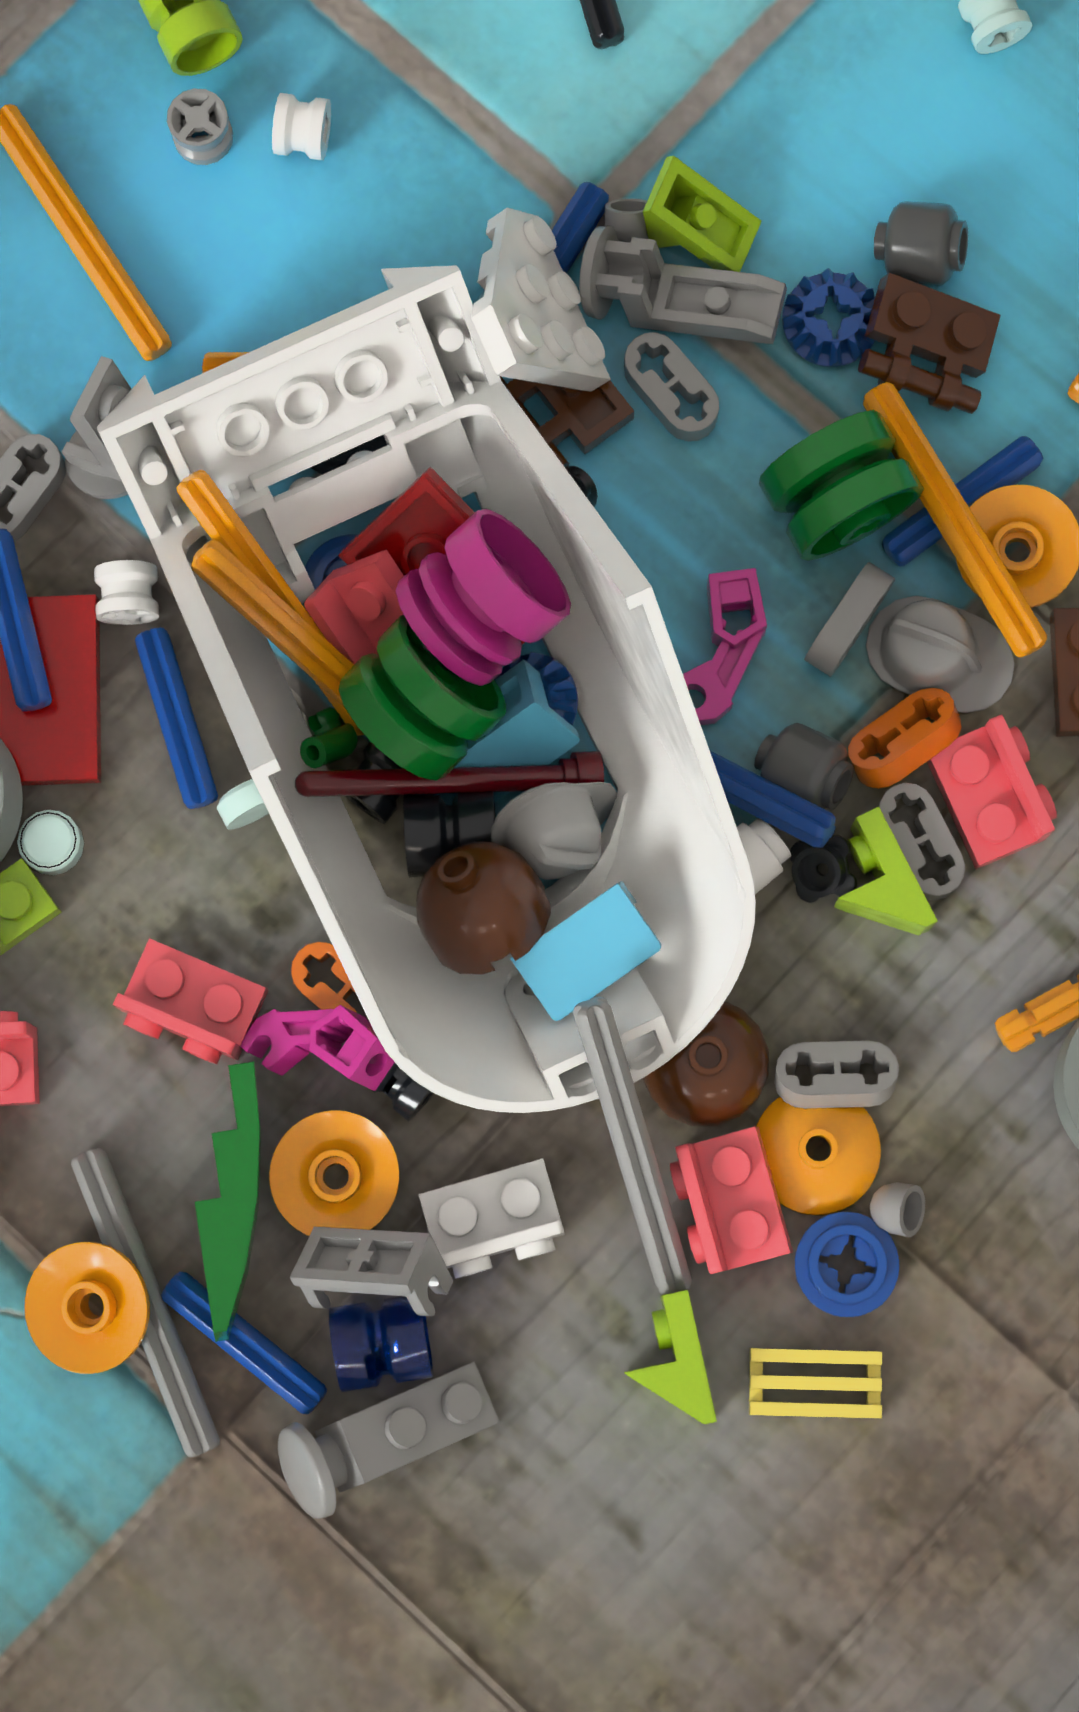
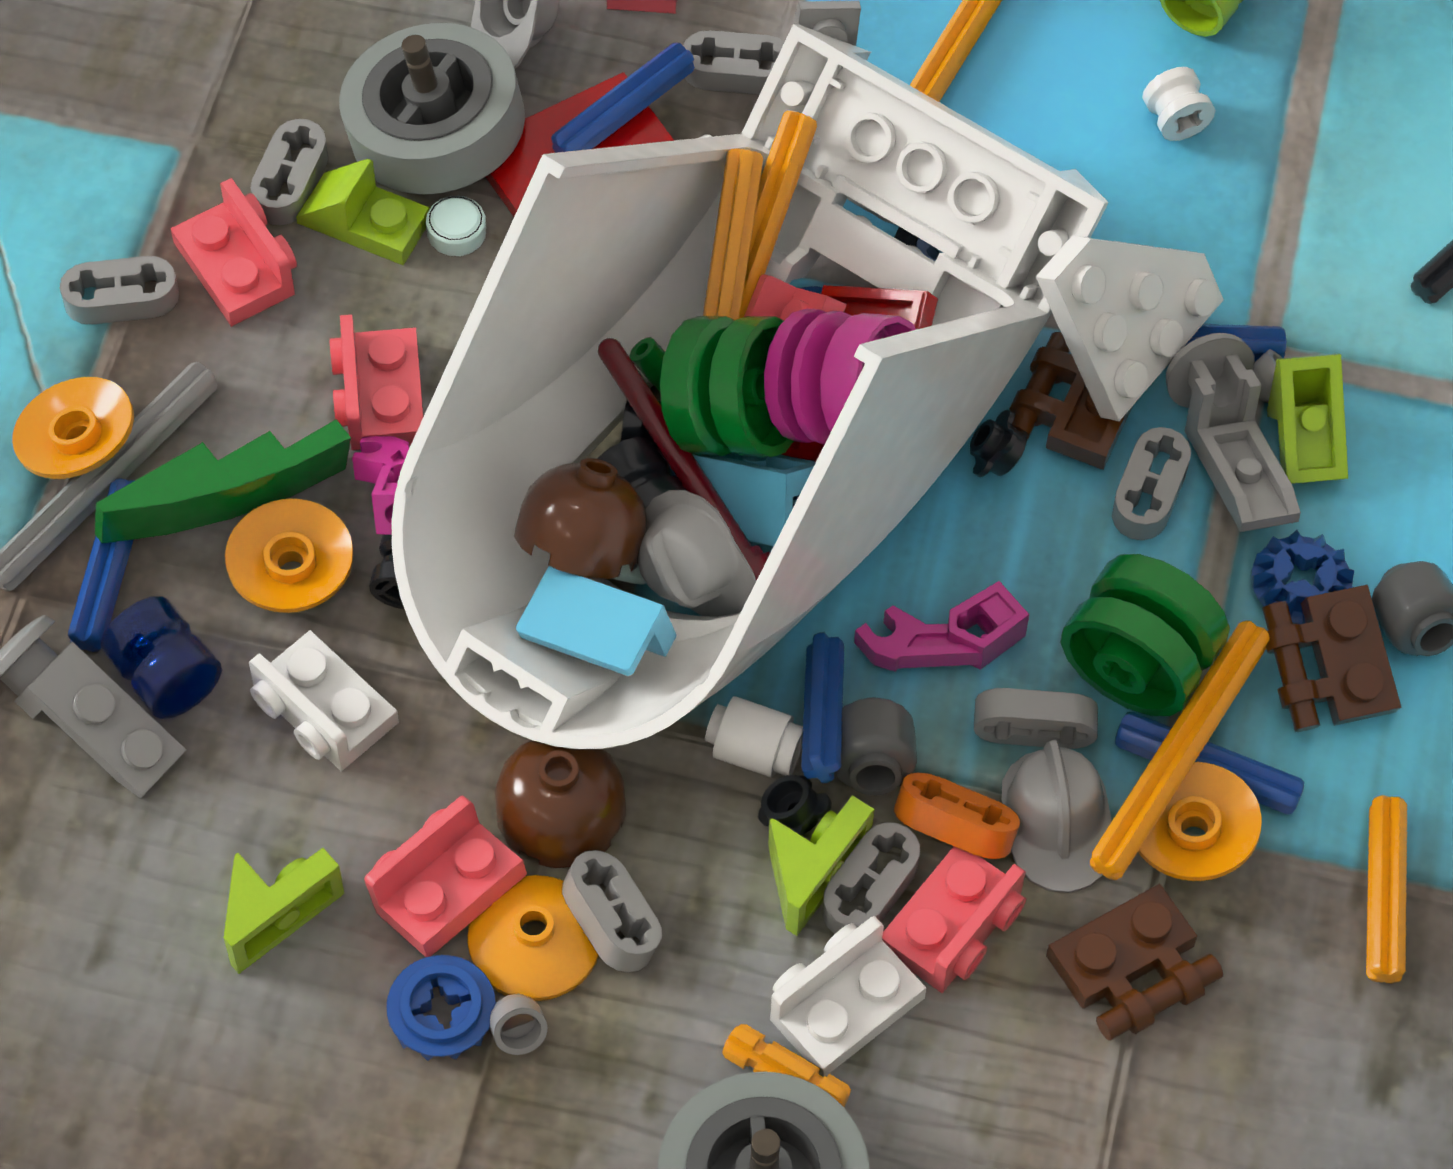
camera: 55 degrees right, 20 degrees down
light grey wheel [167,88,233,165] -> none
light grey hinge [290,1227,453,1316] -> none
light grey axle [573,997,692,1295] -> none
light yellow tile [749,1348,882,1418] -> none
none -> white bracket [770,916,926,1077]

